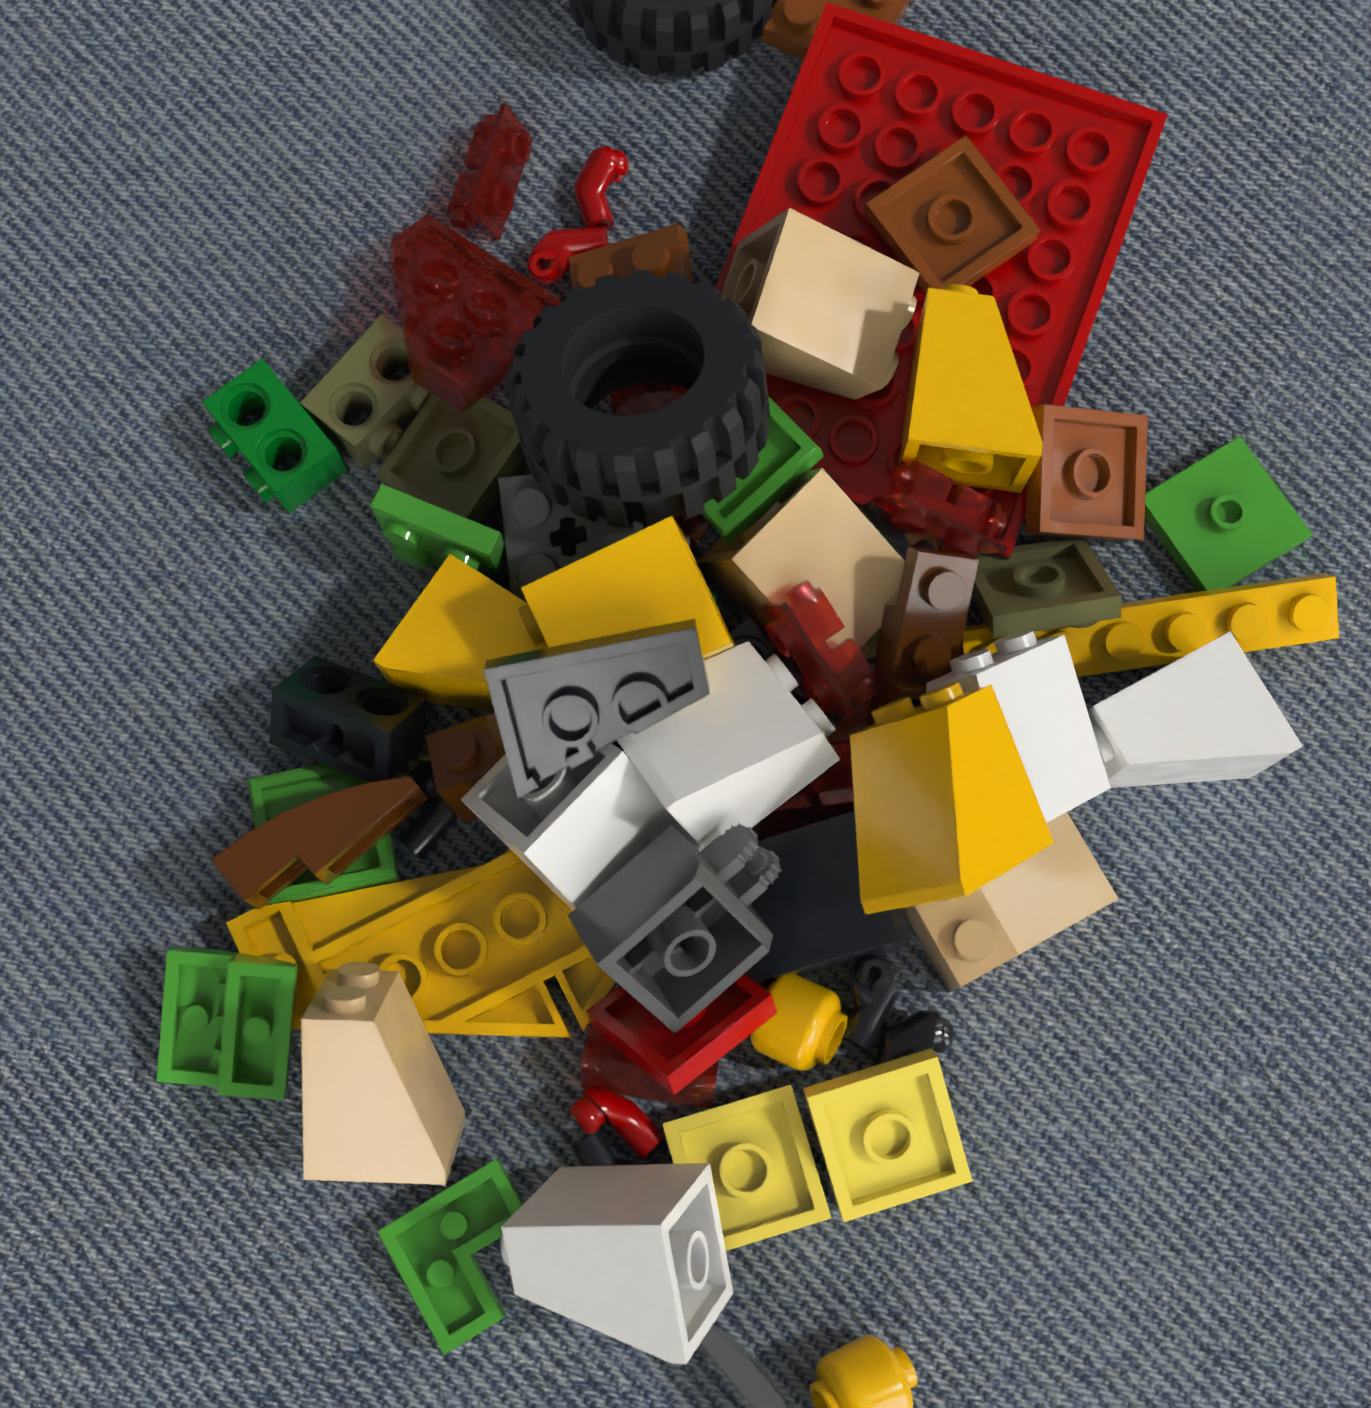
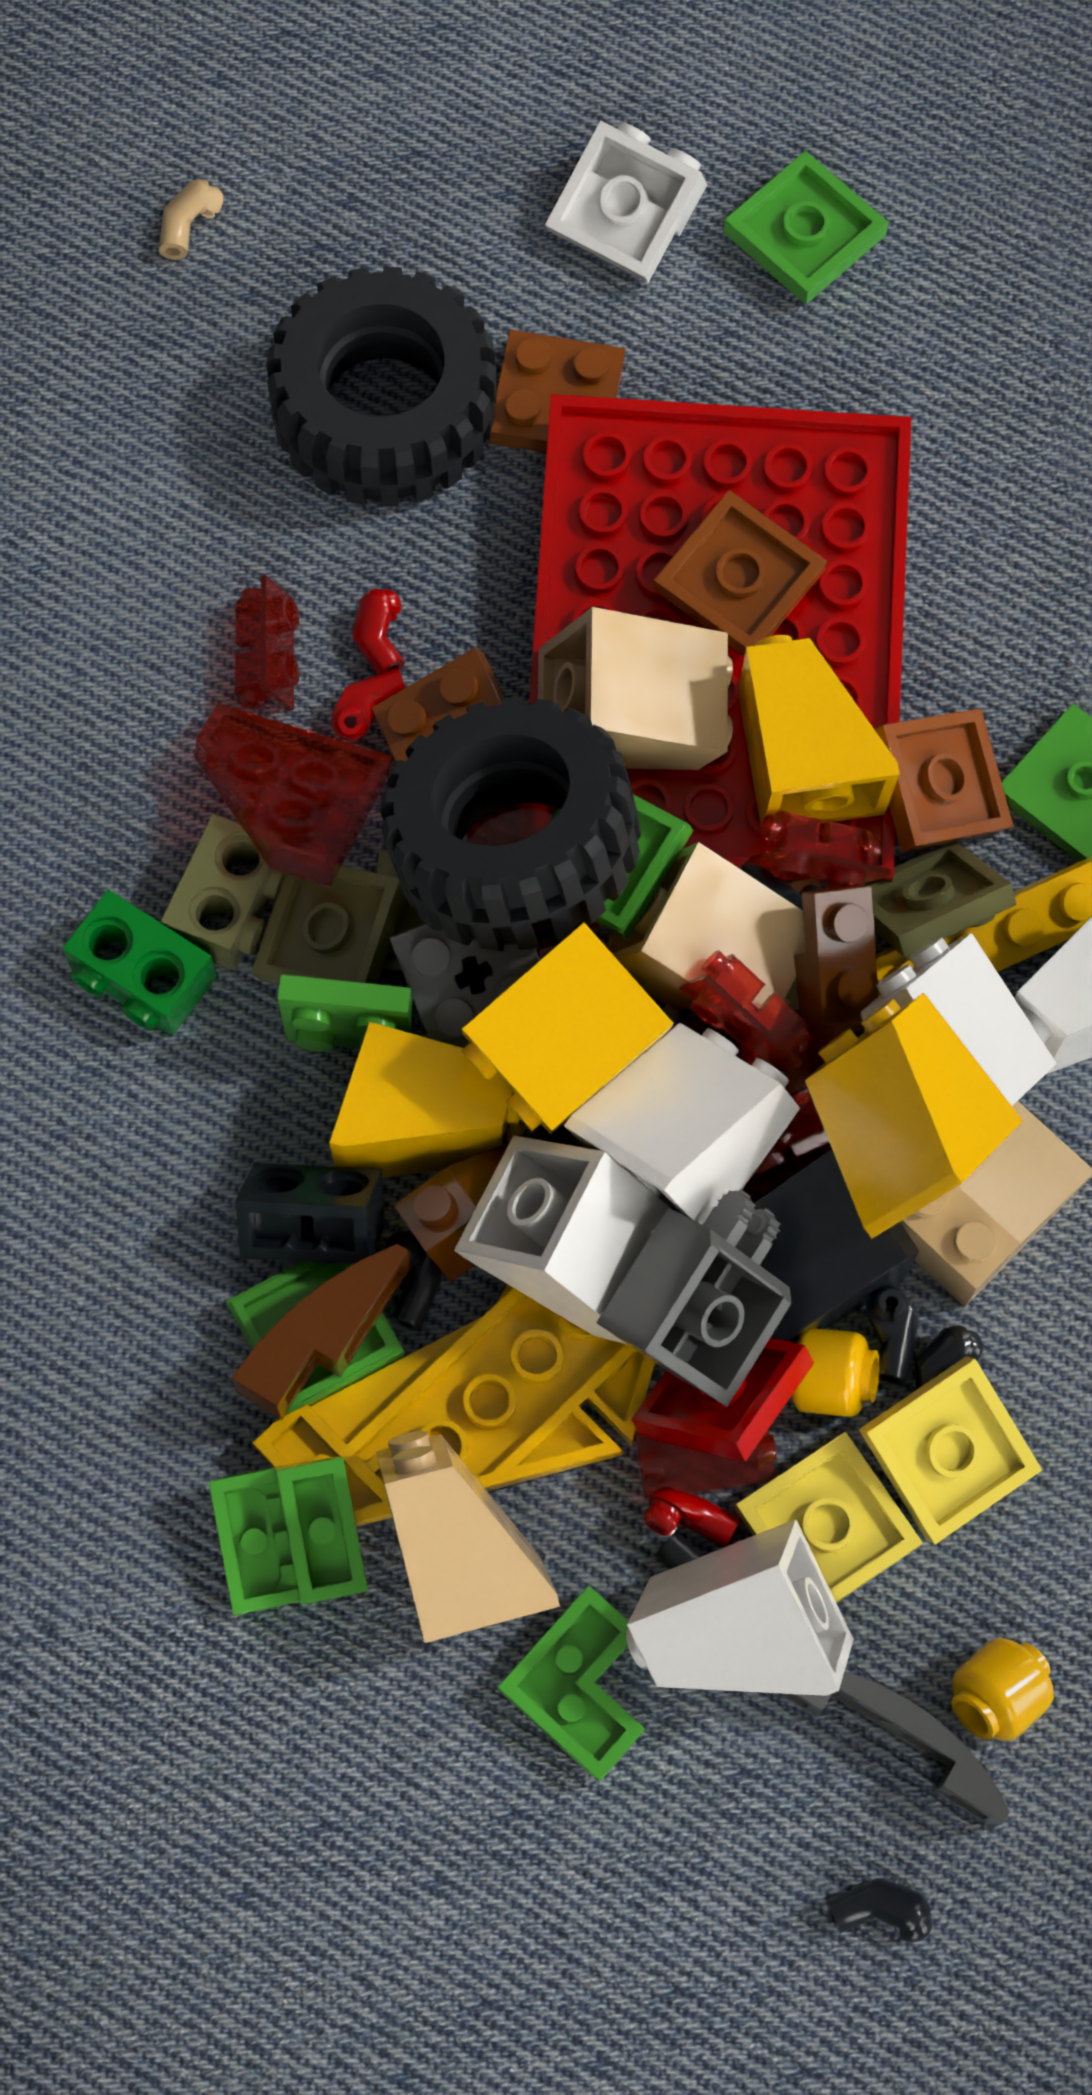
camera: 20 degrees left, 5 degrees down
wing [484,619,710,799] -> none

